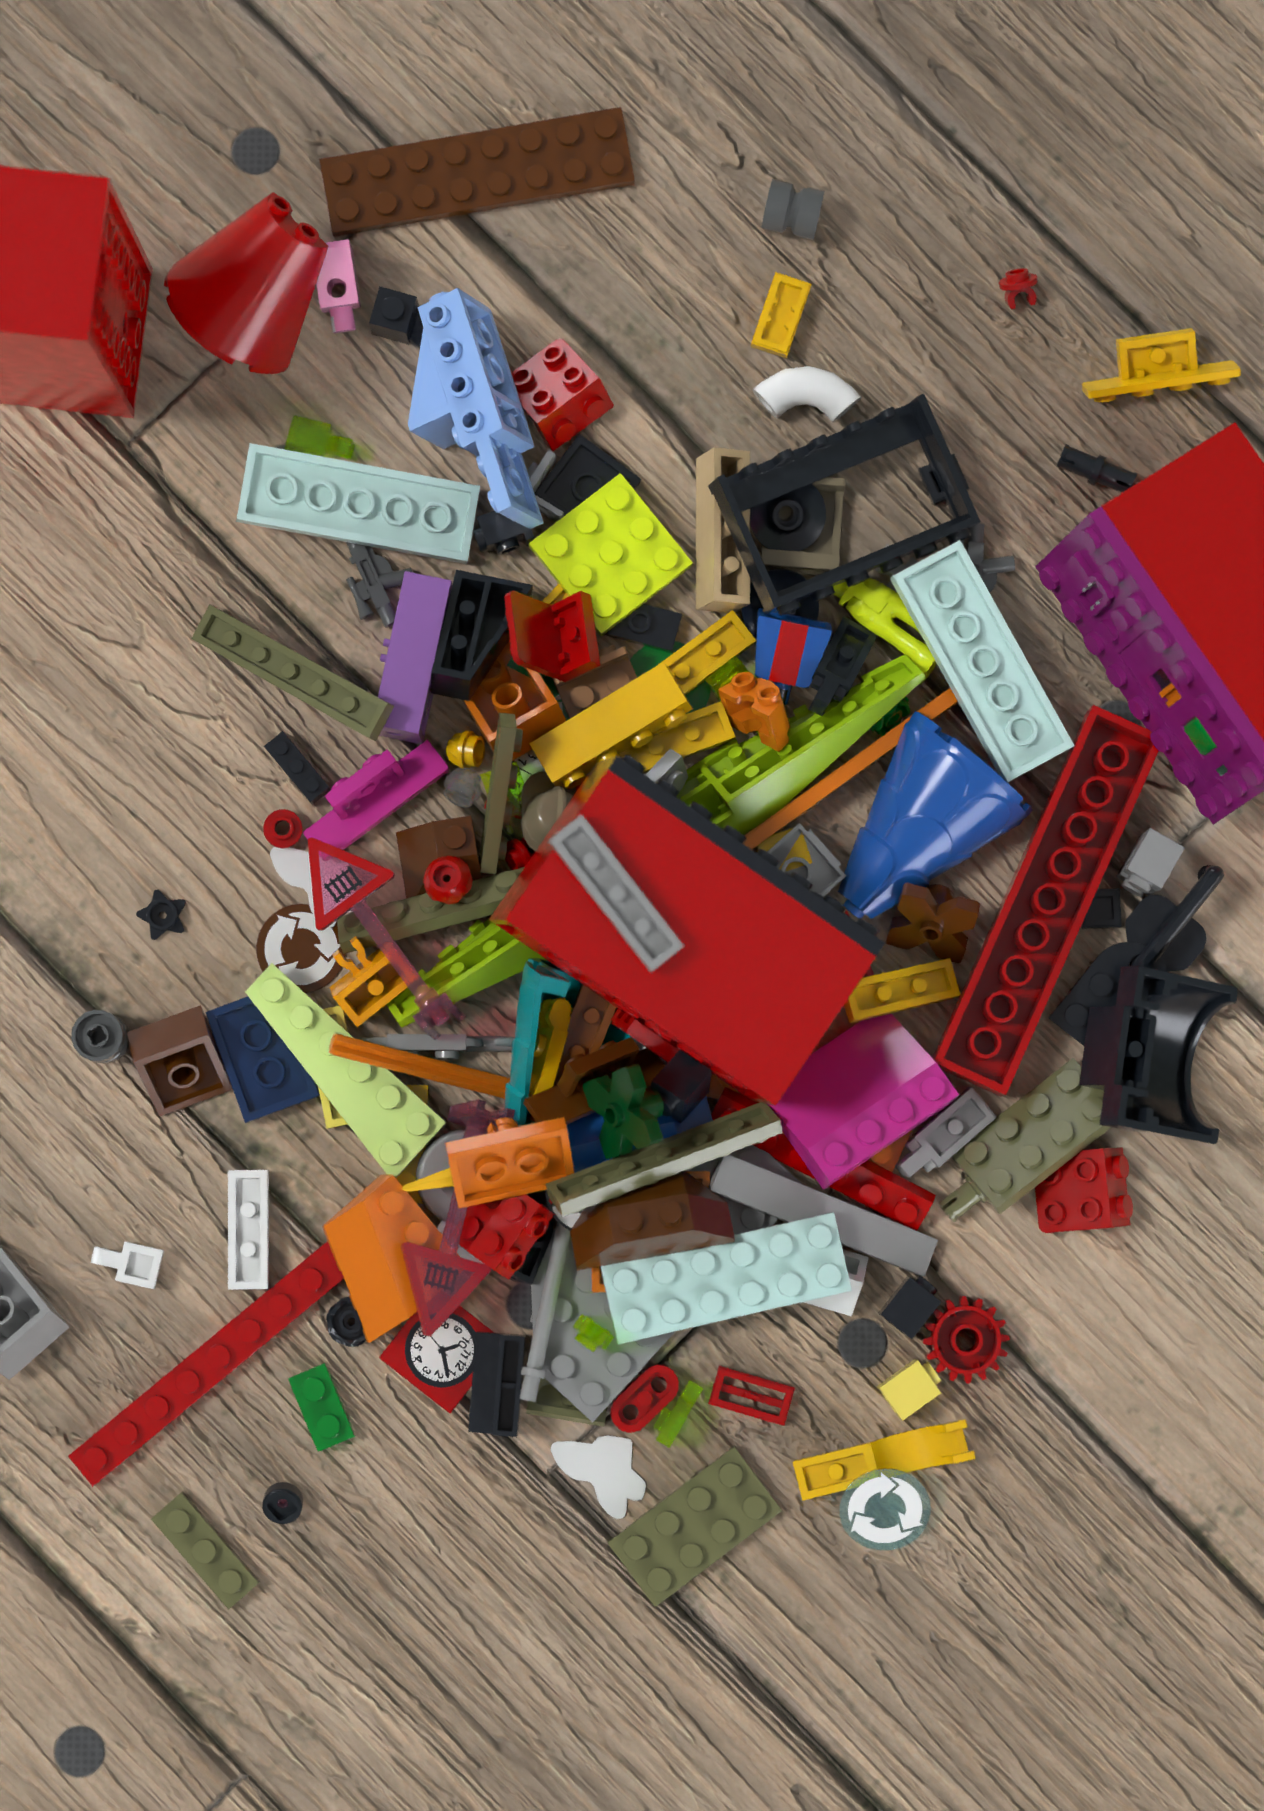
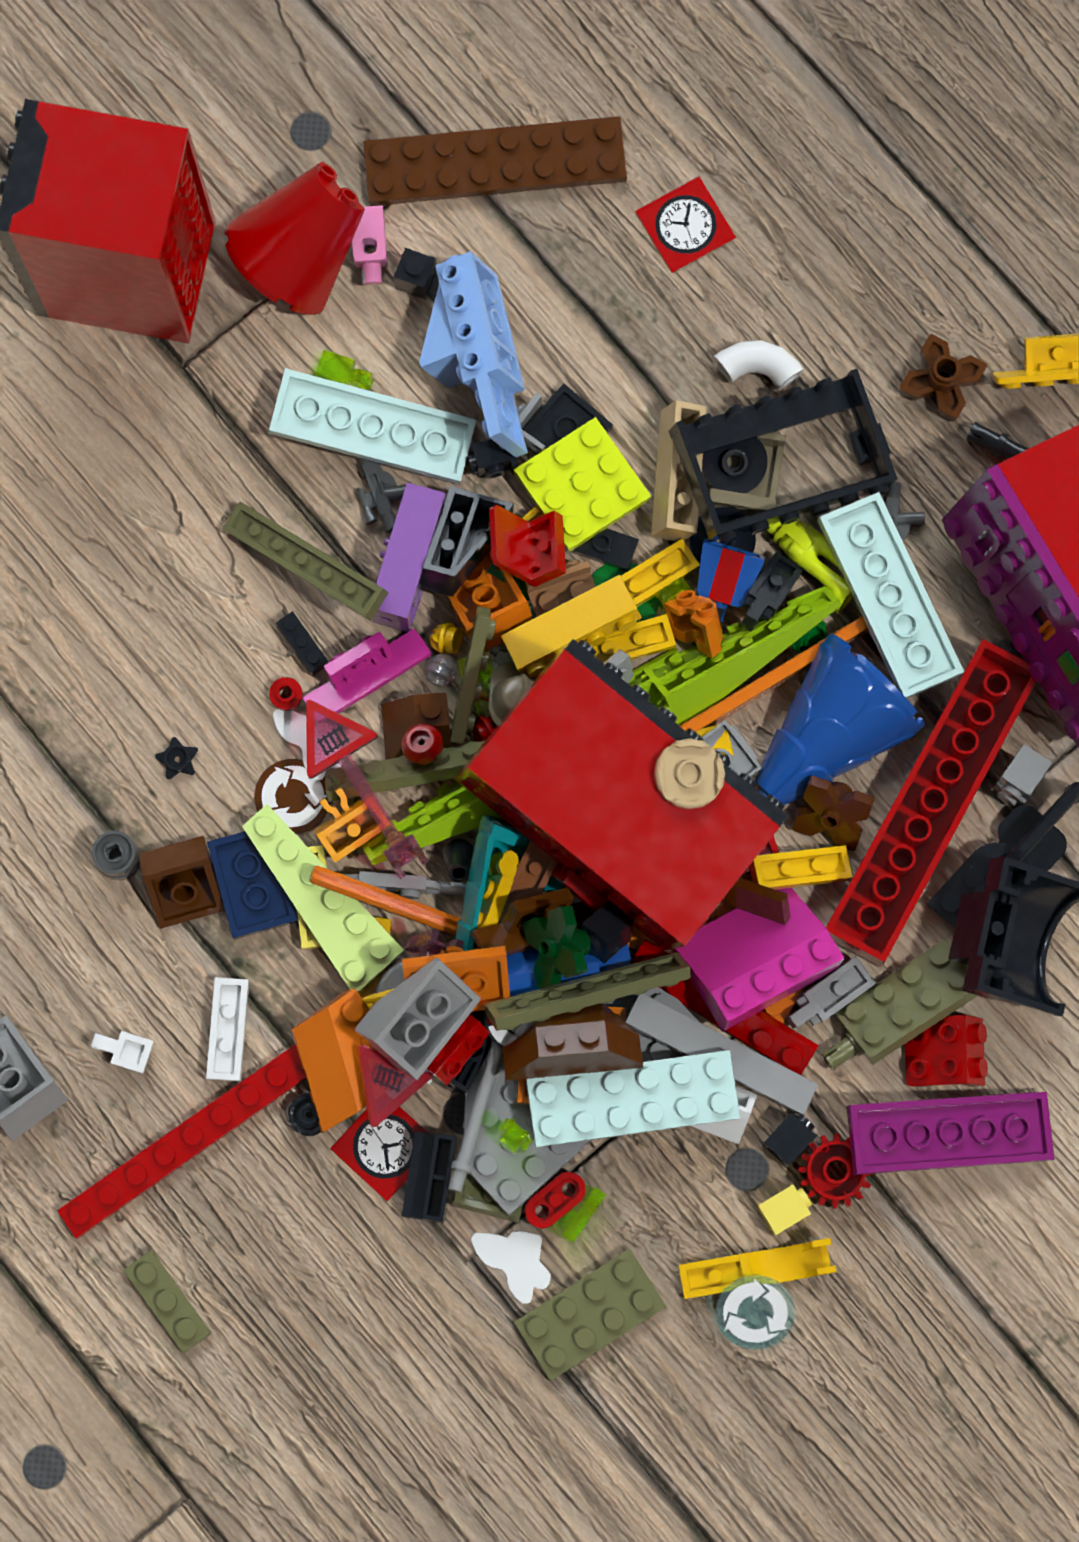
camera: 10 degrees right, 5 degrees down
black tile [262,1482,303,1524] -> none
green plate [288,1363,356,1452] -> none
red bracket [511,339,614,452] -> none
light grey plate [548,815,684,972] -> none
red tile [708,1365,795,1426] -> none
yellow plate [751,272,812,359] -> none
dark grey wheel [761,179,825,240] -> none
red plate [999,268,1038,310] -> none
black tile [1082,888,1122,929] -> none
none -> light grey slope [354,958,481,1080]
none -> black cone [442,839,474,882]
none -> sticker [635,176,737,273]
none -> tan tile [654,739,725,809]
none -> reddish brown tile [725,878,791,925]
none -> magenta plate [846,1092,1055,1175]
none -> reddish brown plant [899,334,987,422]

